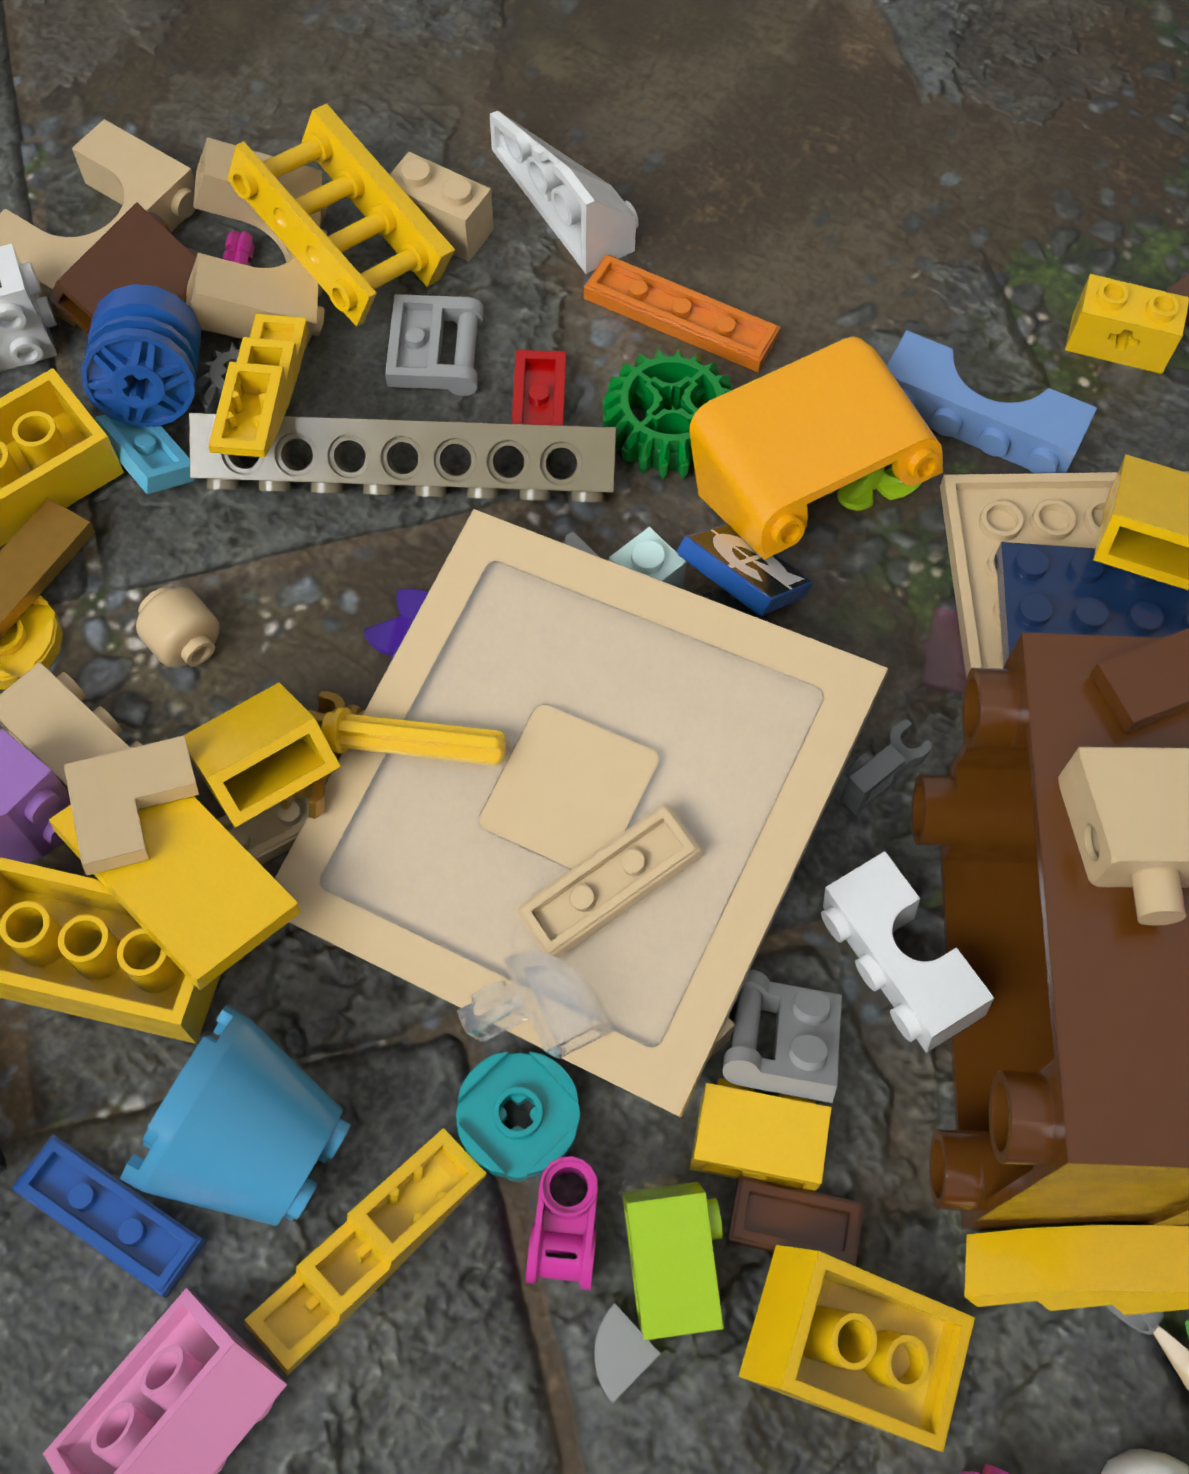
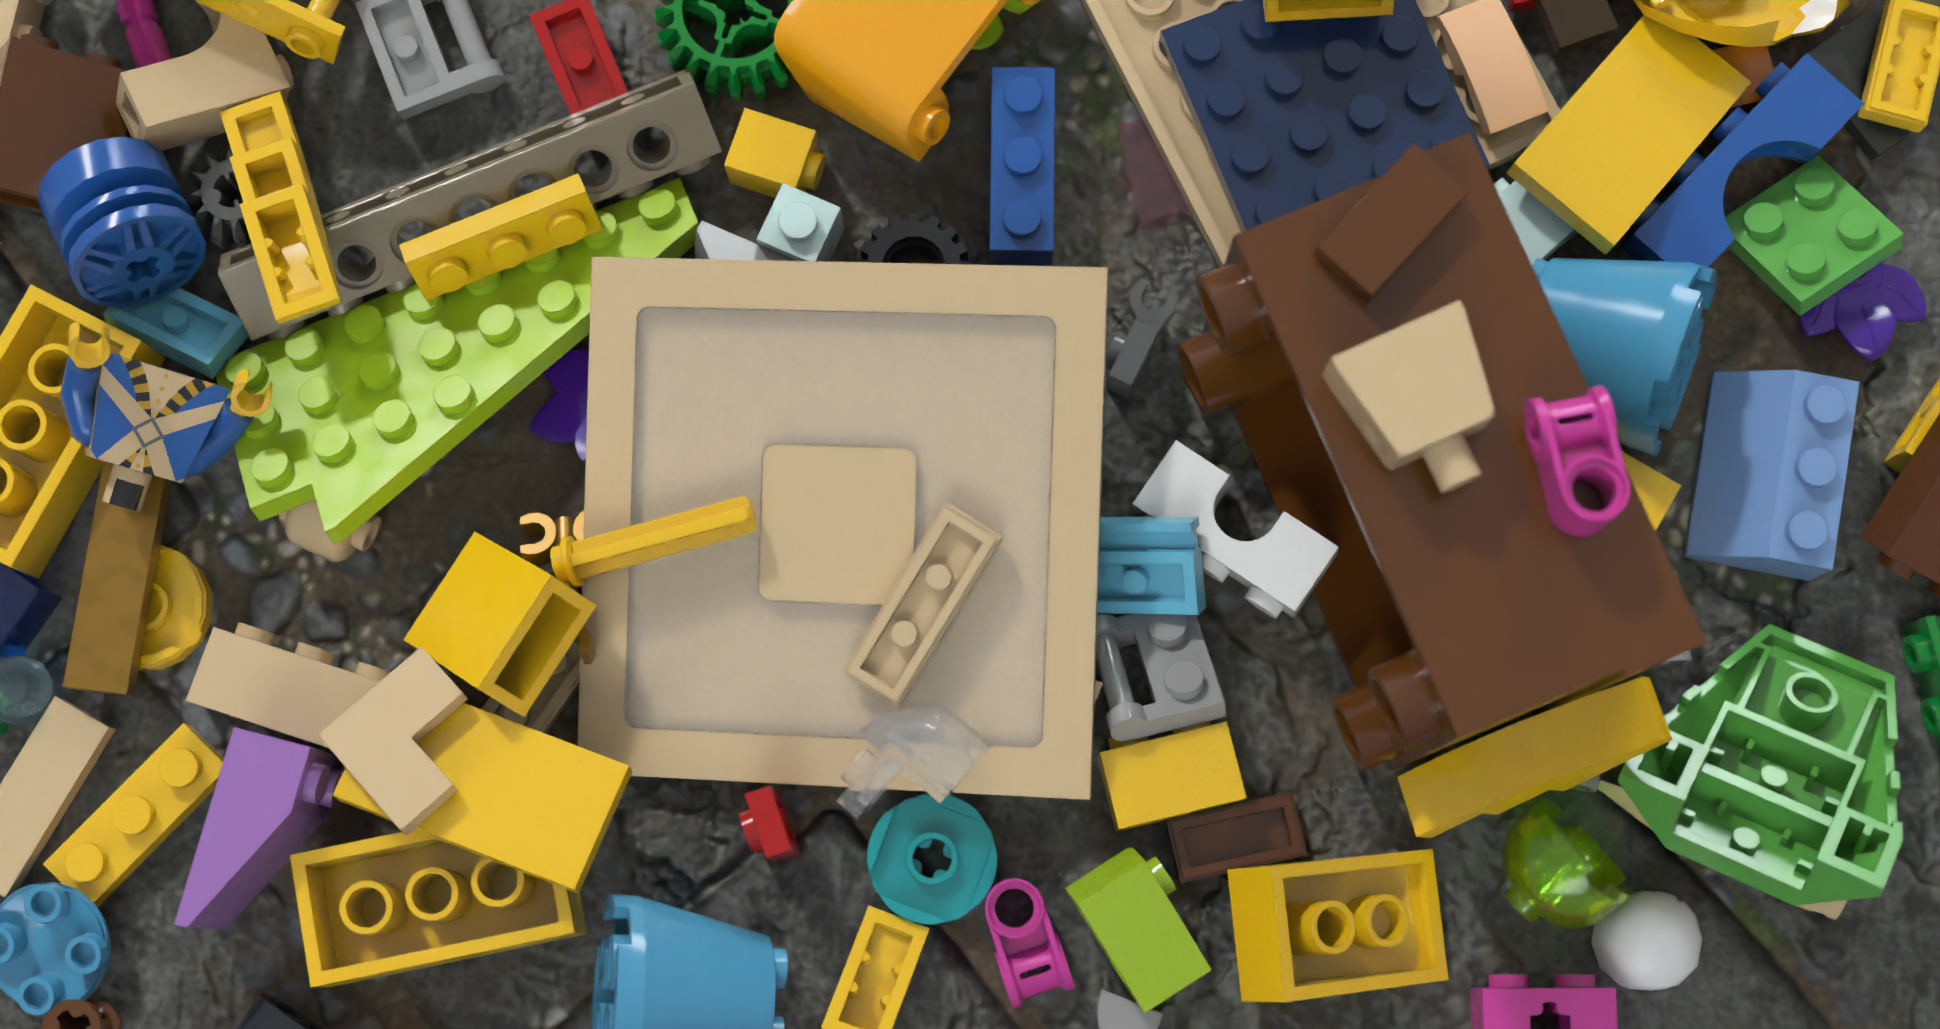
camera: 20 degrees left, 15 degrees up
tile [676,524,814,616] -> none
none -> torso [60,322,274,512]
none -> lime wing [216,178,699,544]
none -> yellow plate [399,173,603,301]
none -> yellow brick [724,108,826,198]
none -> red plate [739,785,802,863]
none -> blue brick [990,67,1055,266]
none -> medium azure plate [1097,517,1206,615]
none -> clear neon green cylinder [1501,797,1634,930]

